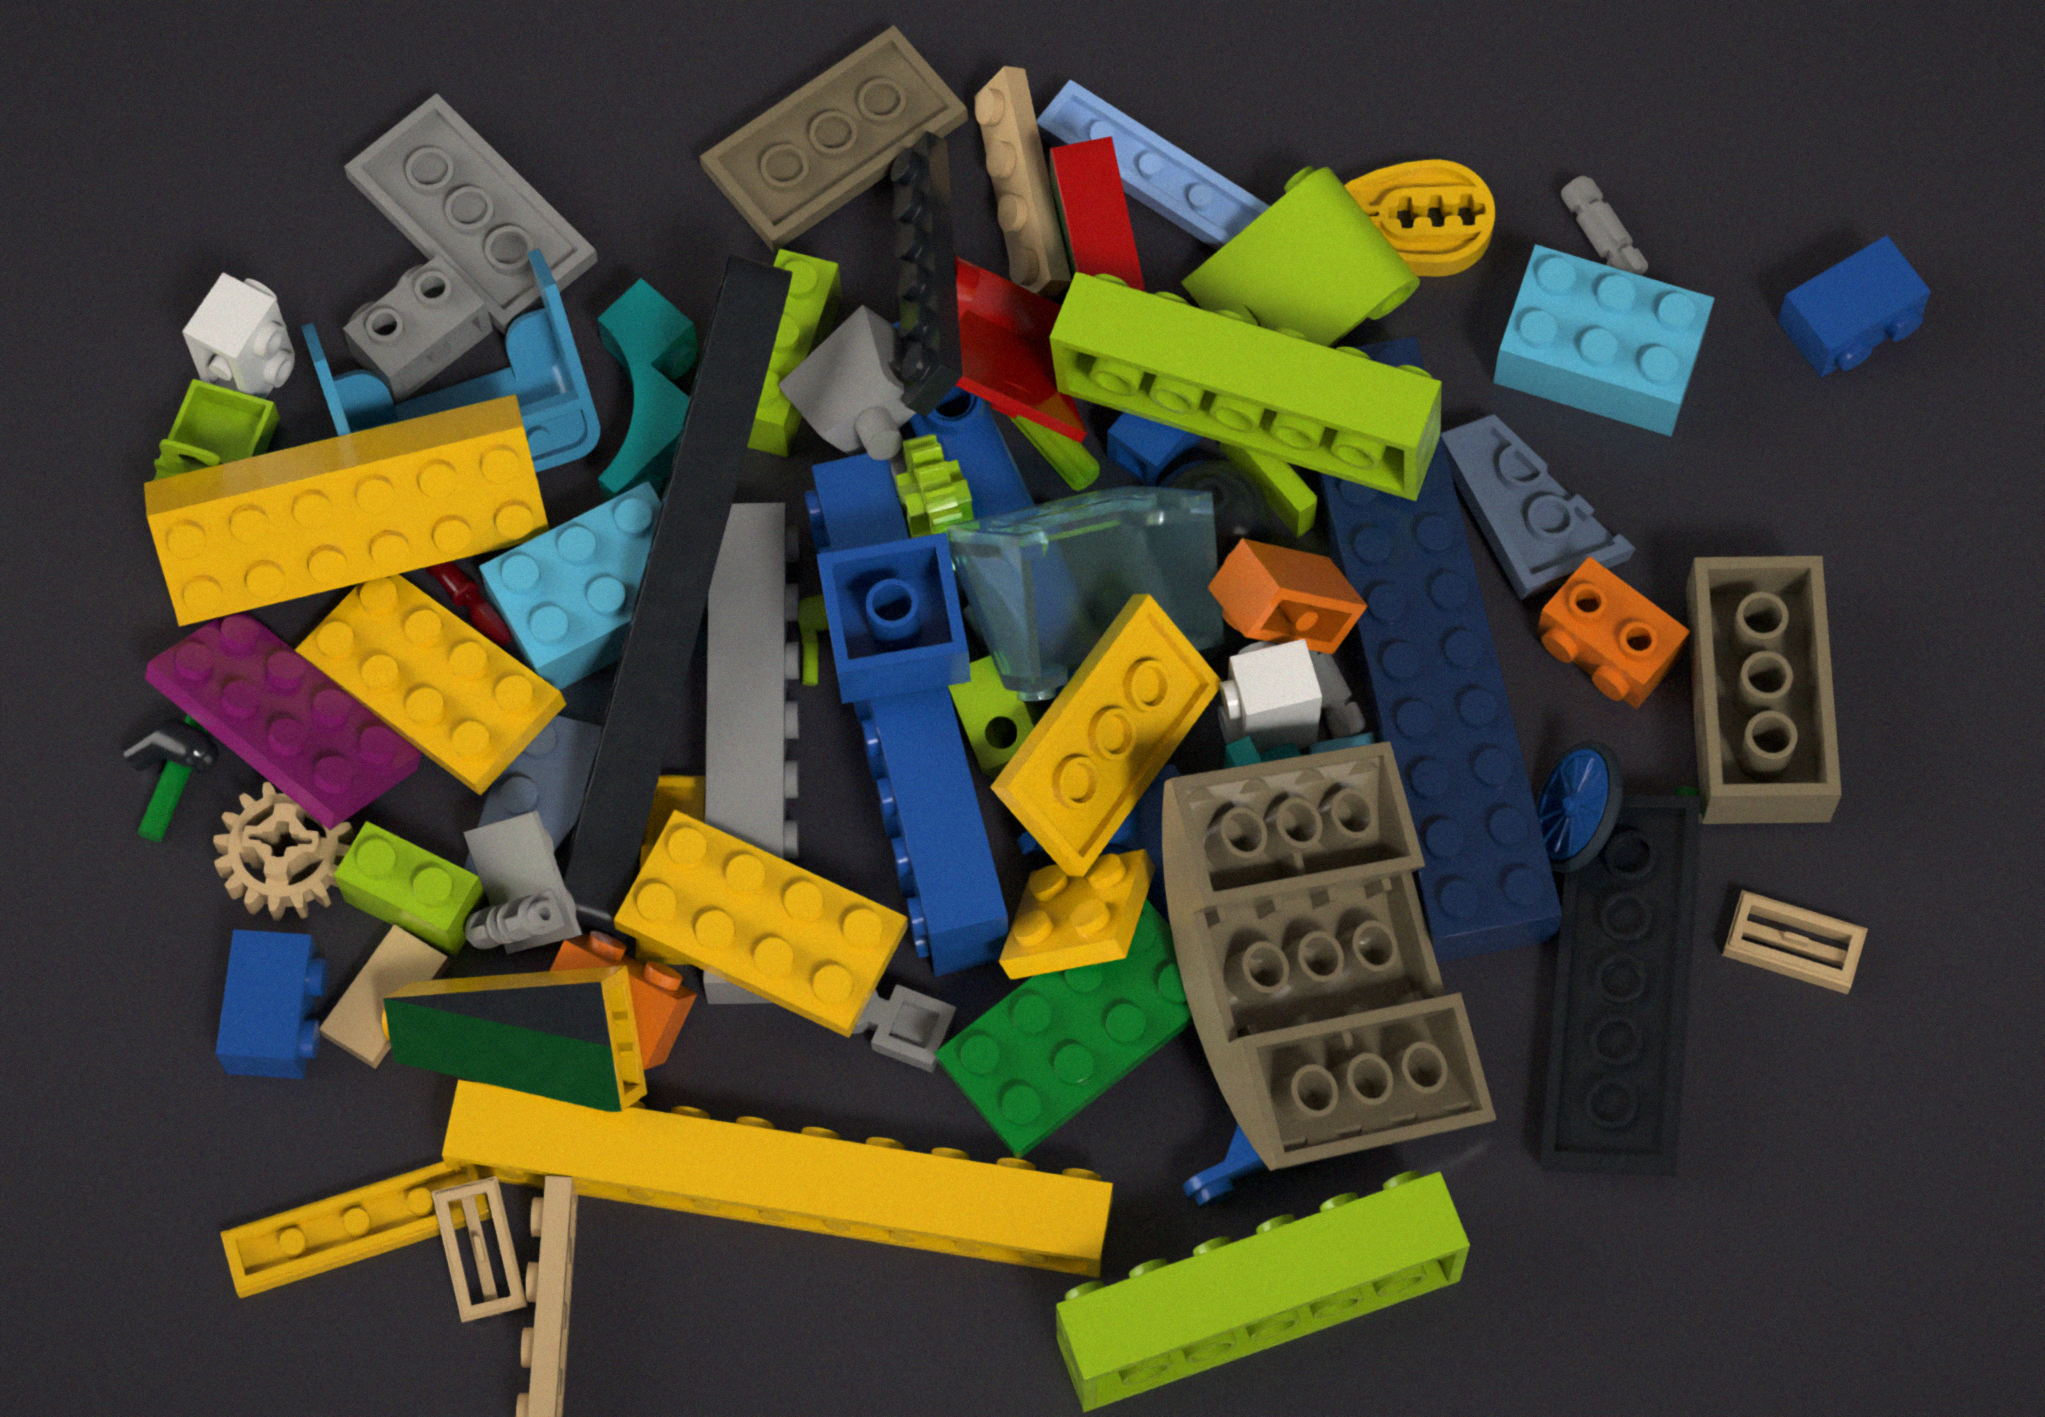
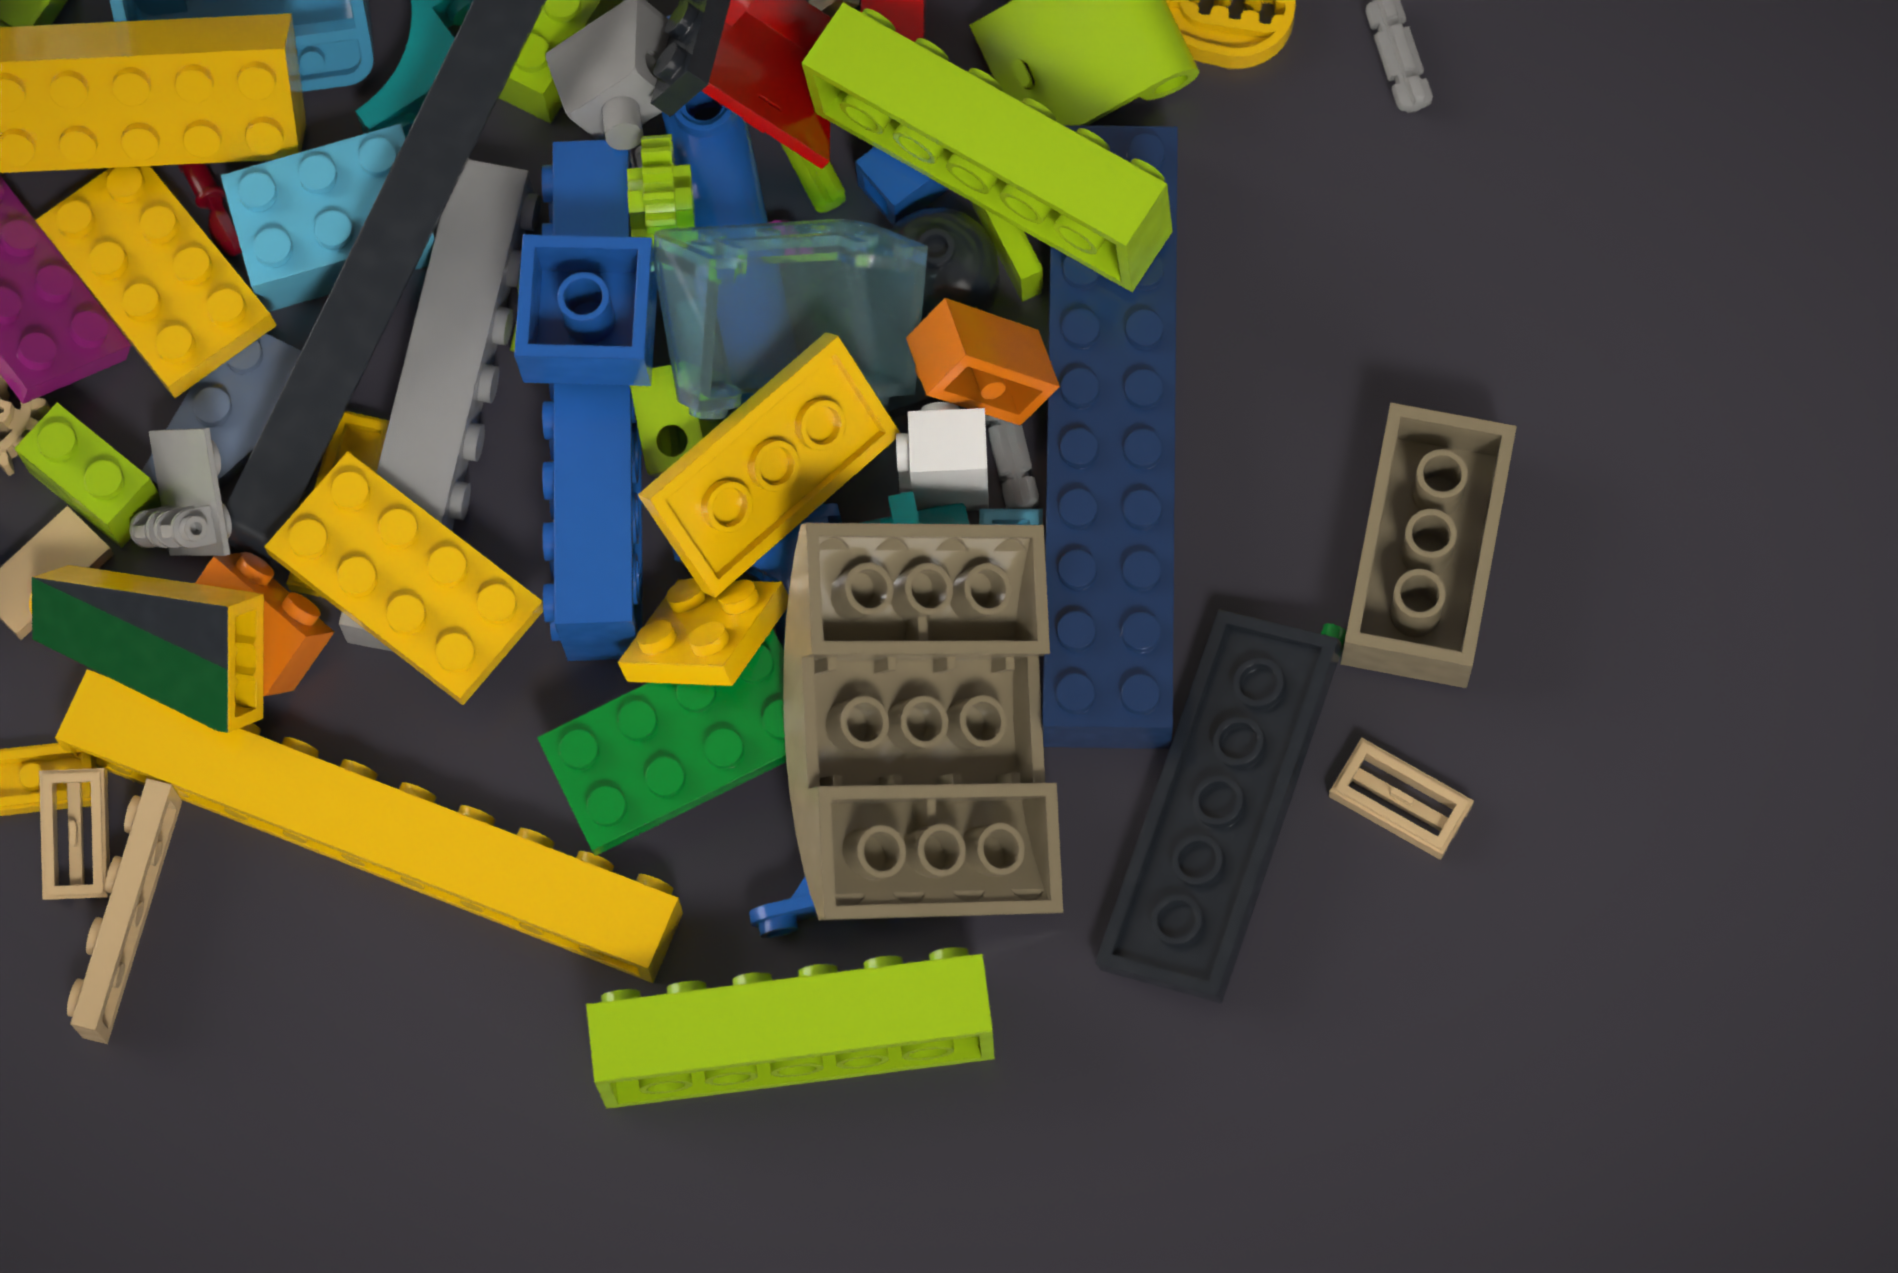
camera: 15 degrees right, 5 degrees up
light grey plate [852,984,957,1073] -> none
sand blue wing [1441,414,1636,601] -> none
medium azure brick [1493,244,1715,437] -> none
blue wheel [1535,740,1623,873] -> none
orange brick [1537,556,1690,710] -> none
blue brick [1777,235,1931,378] -> none

